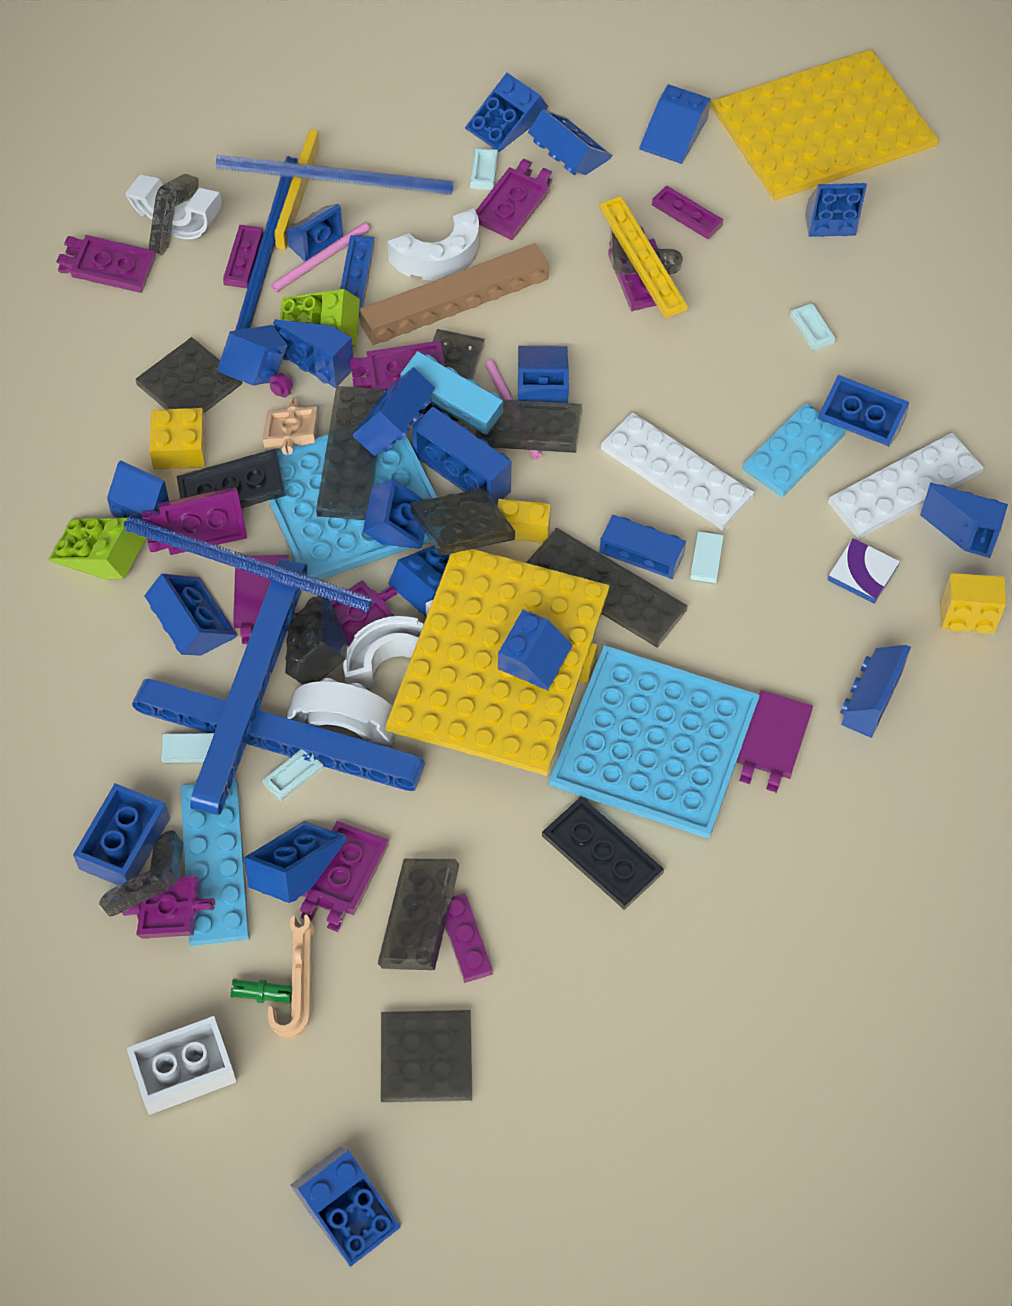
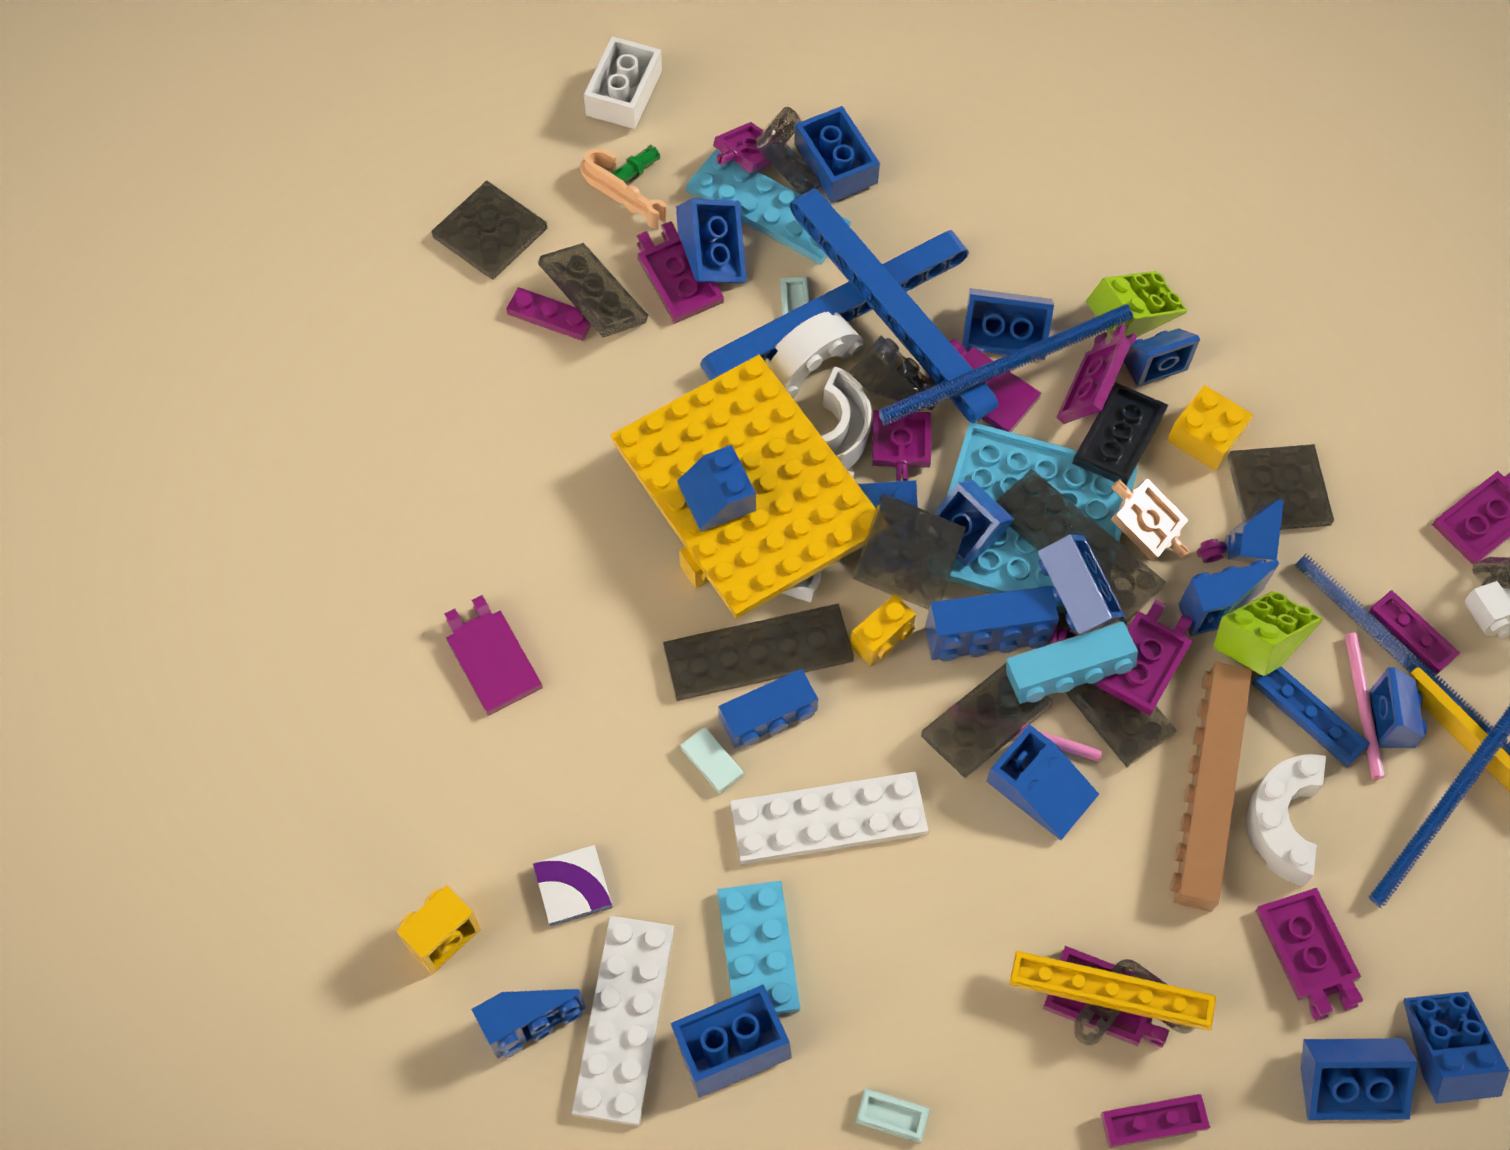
camera: 130 degrees right, 5 degrees up
light aqua tile [161,733,214,763] -> none
blue slope [290,1147,401,1267] -> none
light aqua tile [470,148,498,190] -> none
black tile [542,796,664,910] -> none
medium azure plate [549,645,760,839] -> none
blue slope [840,645,911,738] -> none

